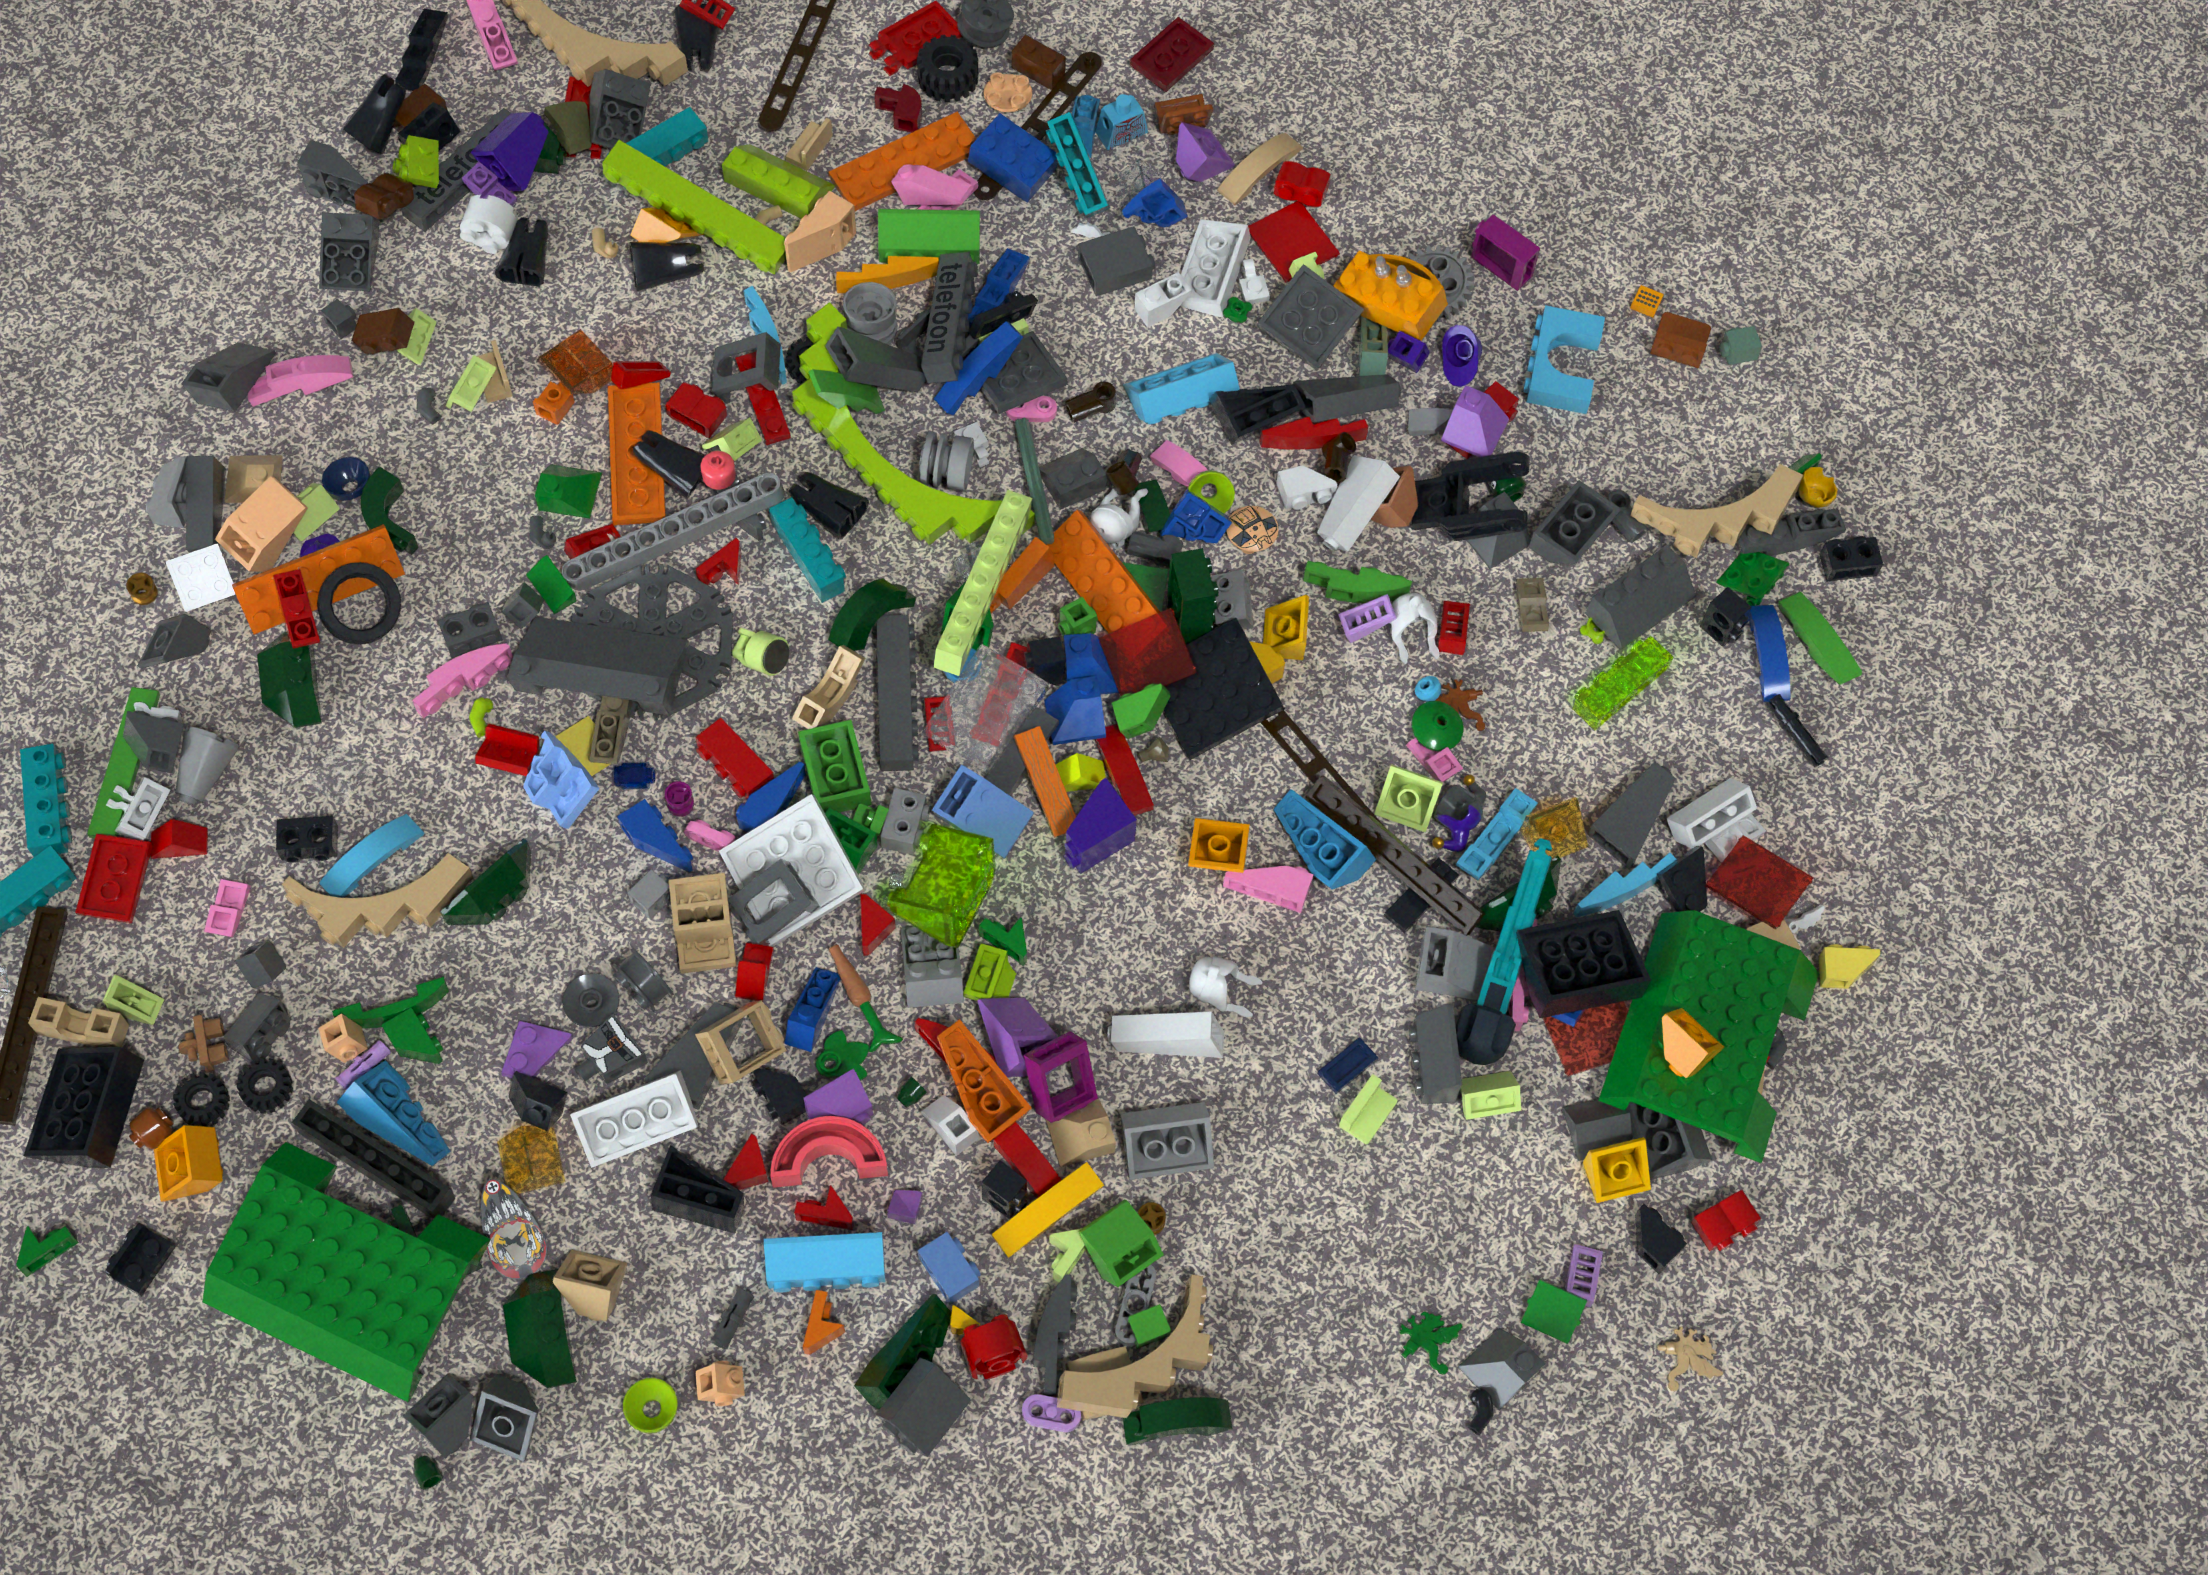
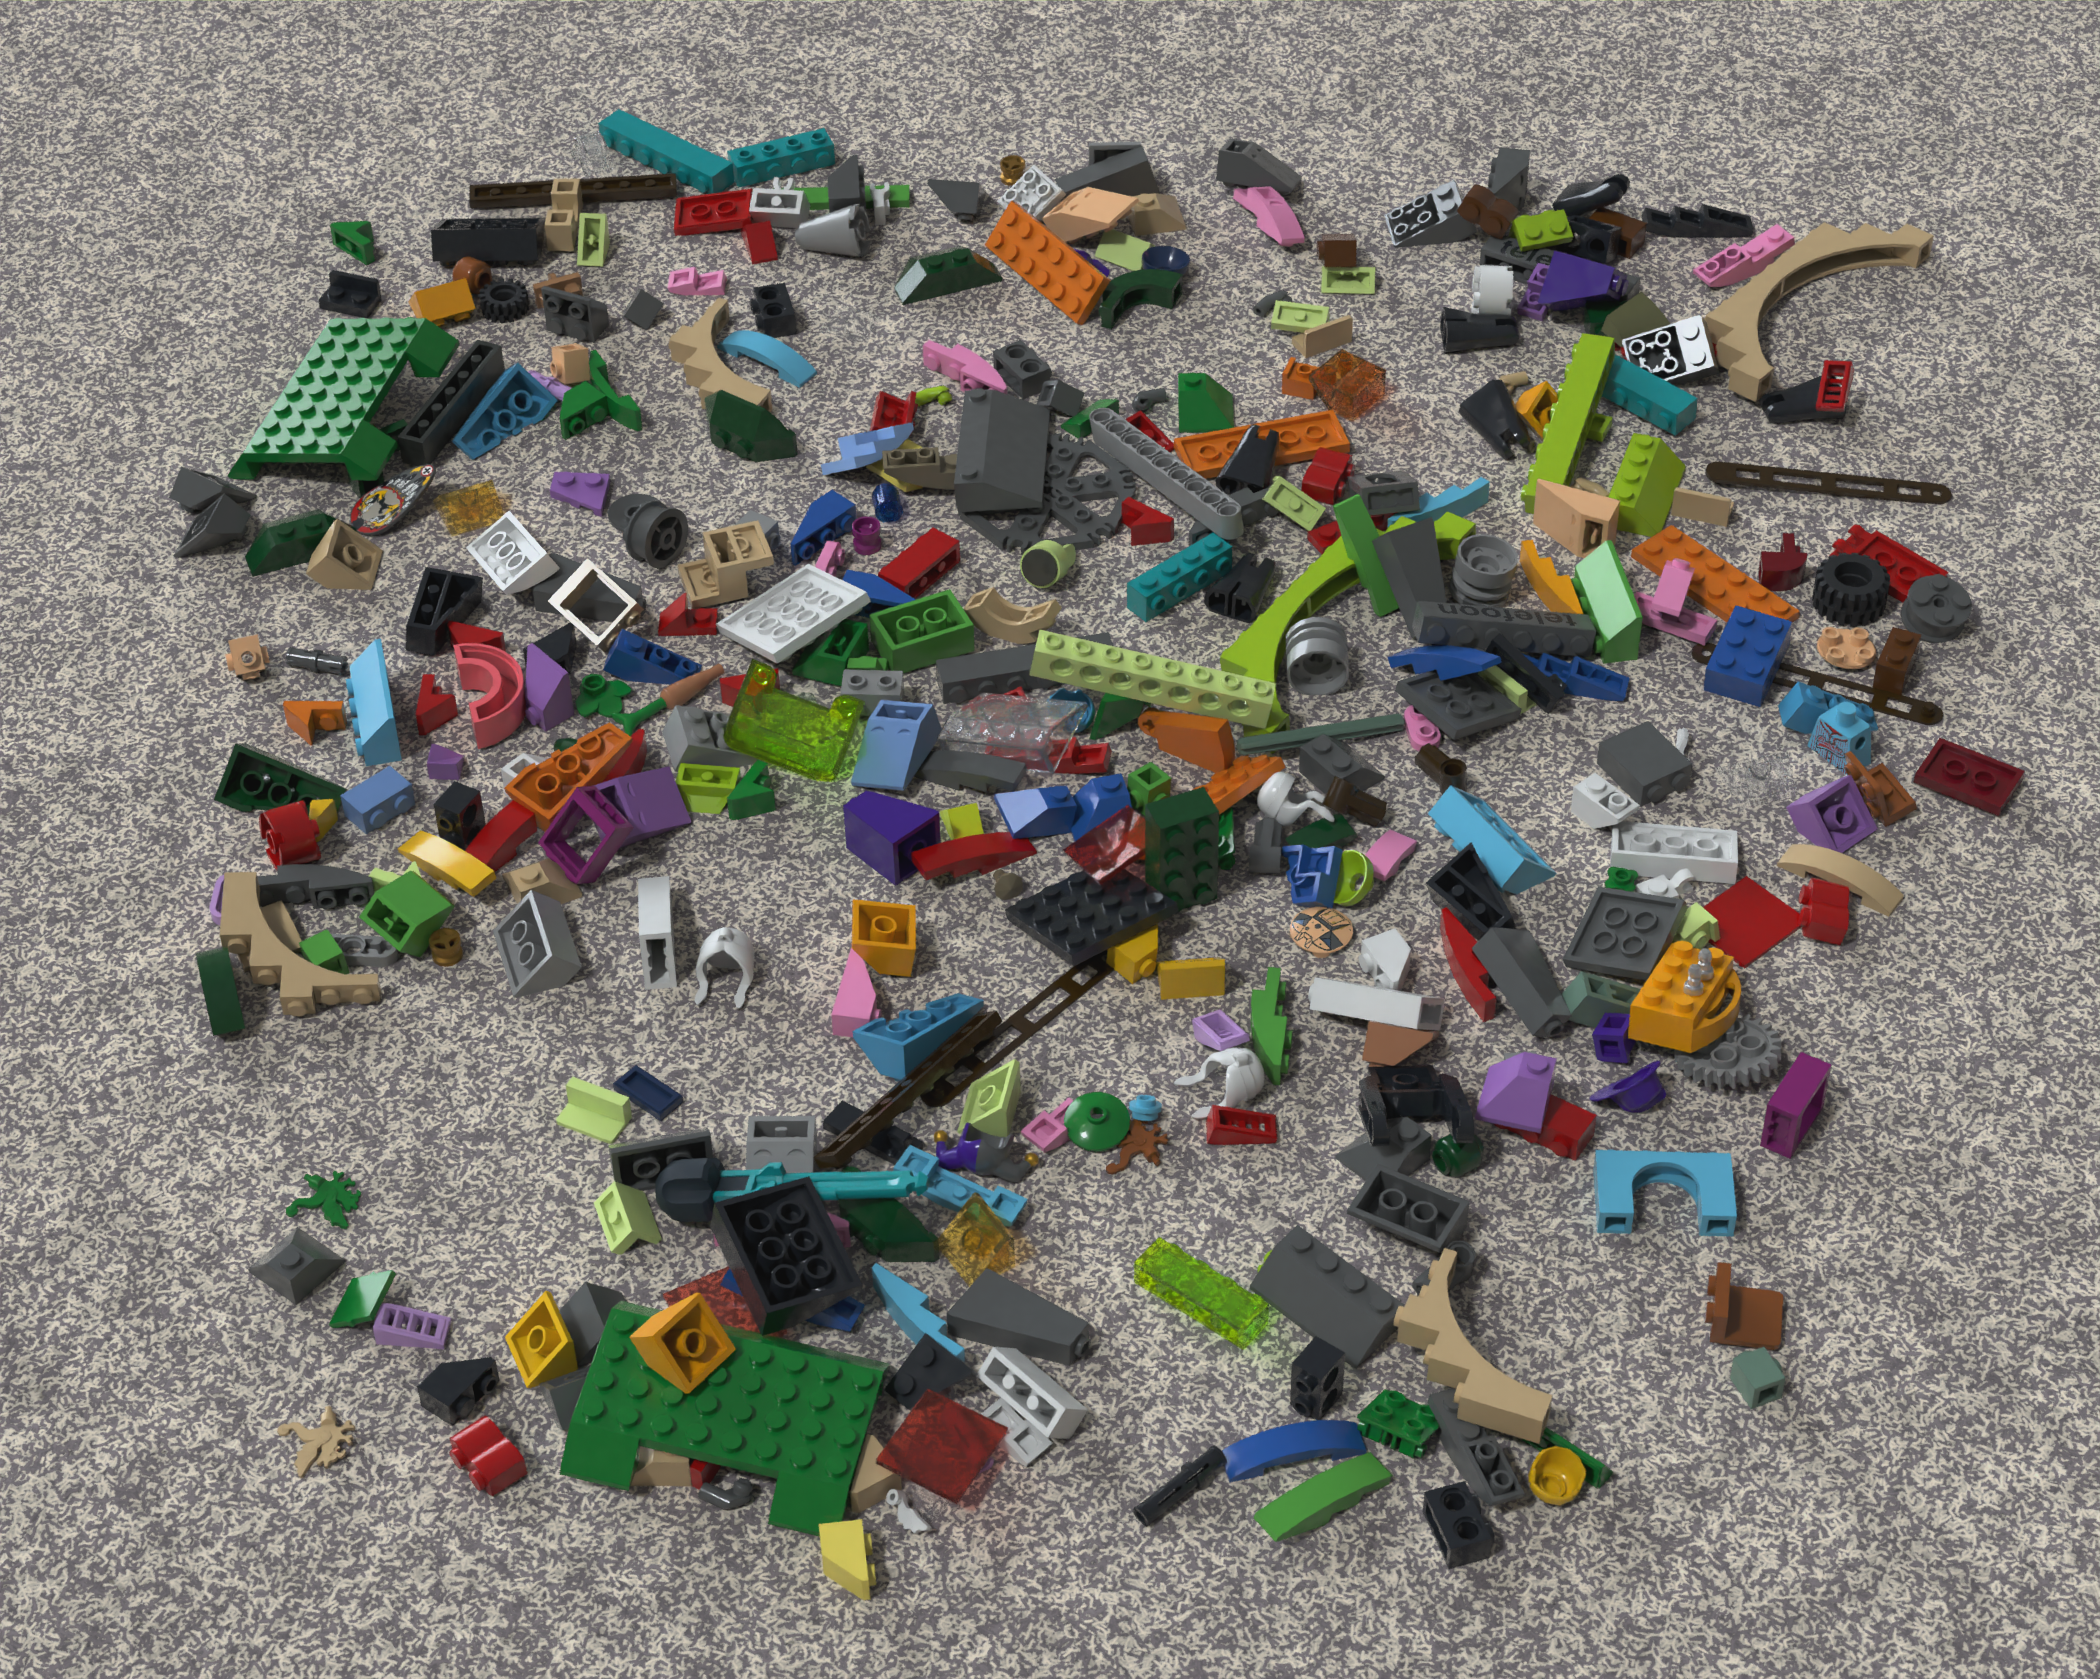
camera: 85 degrees right, 20 degrees down
black tyre [236,1058,293,1114] -> none
red slope [273,569,320,649] -> none
black tyre [317,562,401,645] -> none
dark grey plate [321,299,357,339] -> none
dark green hose [414,1455,443,1490] -> none
black slope [508,1071,568,1131] -> none
torso [575,1014,648,1084] -> none
red slope [611,361,671,389] -> none
lime piece [623,1378,678,1434] -> none
coral head [700,451,736,490] -> none
dark grey panel [728,859,820,946] -> none
dark green arch [828,578,917,651] -> none
dark grey brick [876,1358,971,1457] -> none
white plate [954,422,989,467] -> none
orange tile [1014,726,1076,838] -> none
black slope [1023,636,1066,685] -> none
teal brick [1046,112,1110,218] -> none
bright green slope [1112,683,1171,739] -> none
blue slope [1122,178,1188,228] -> none
light grey brick [1212,570,1254,630] -> none
dark brown piece [1322,432,1357,483] -> none
black arm [1468,1389,1494,1435] -> none
dark tan slope [1516,578,1549,632] -> none
light orange tile [1630,285,1664,318] -> none

